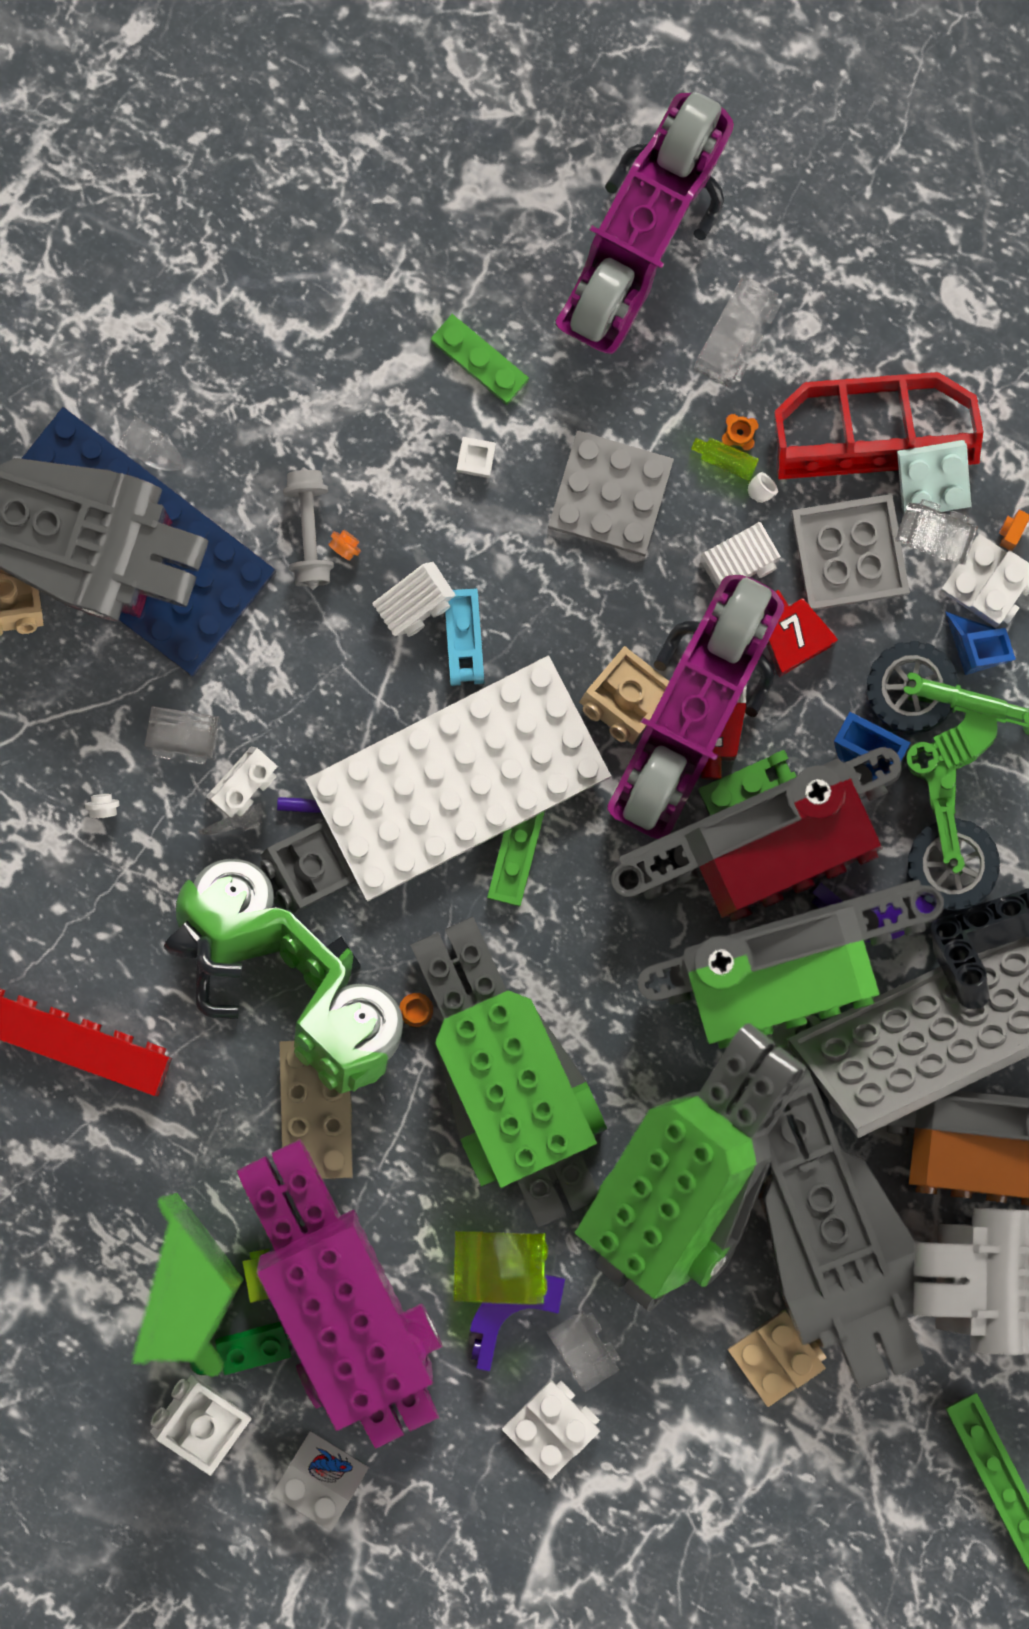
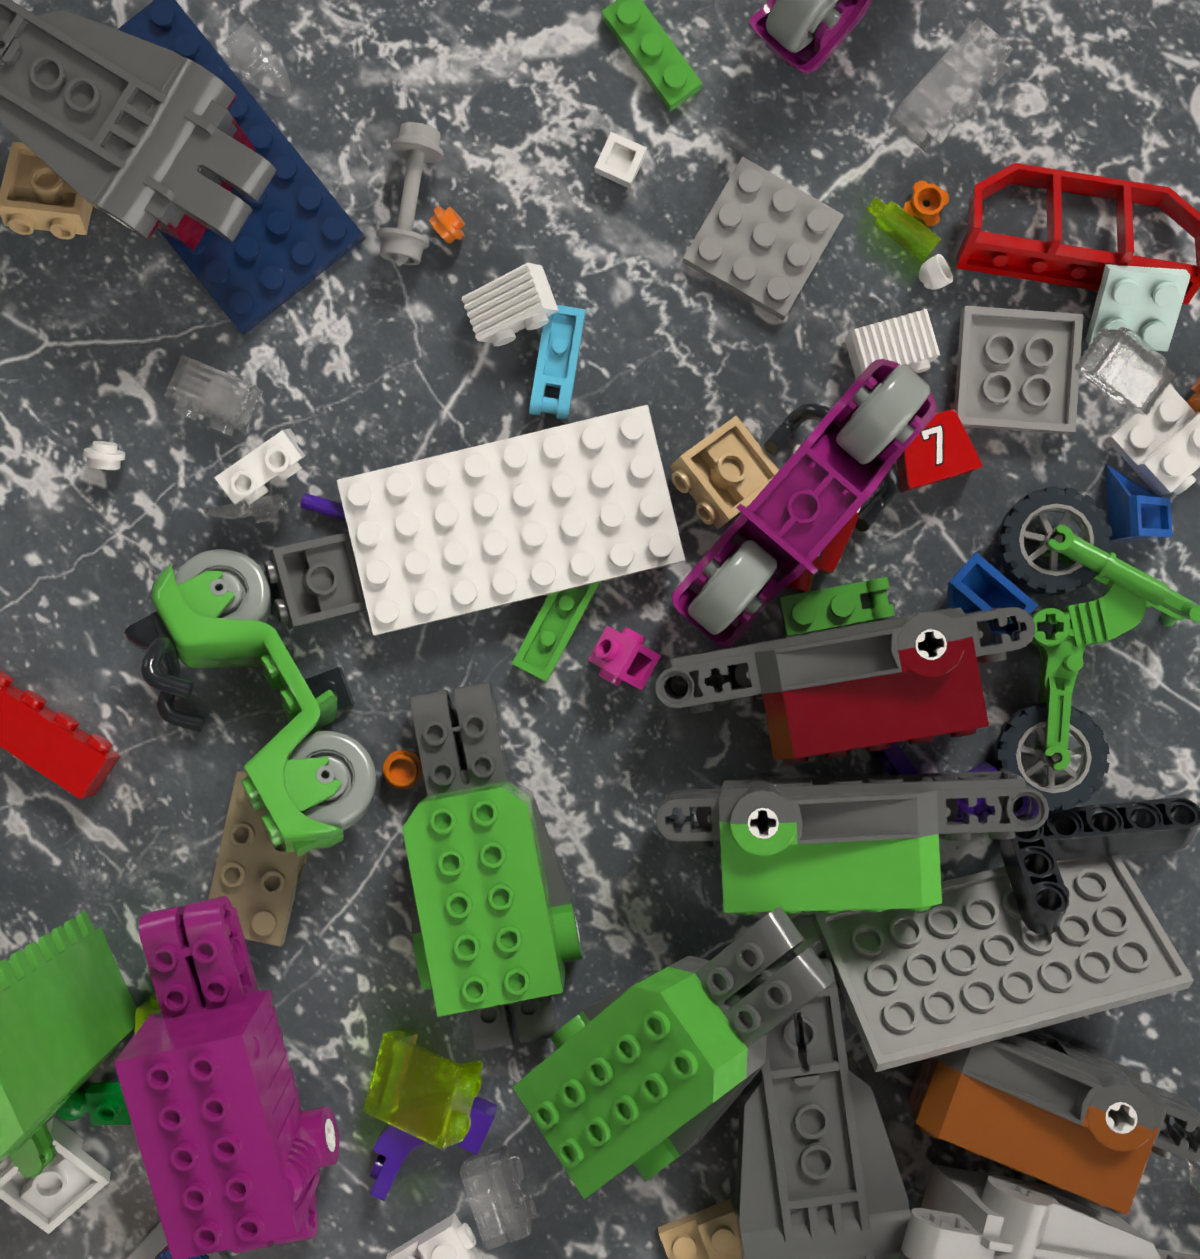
camera: 15 degrees right, 5 degrees up
none -> dark pink brick [588,626,661,691]

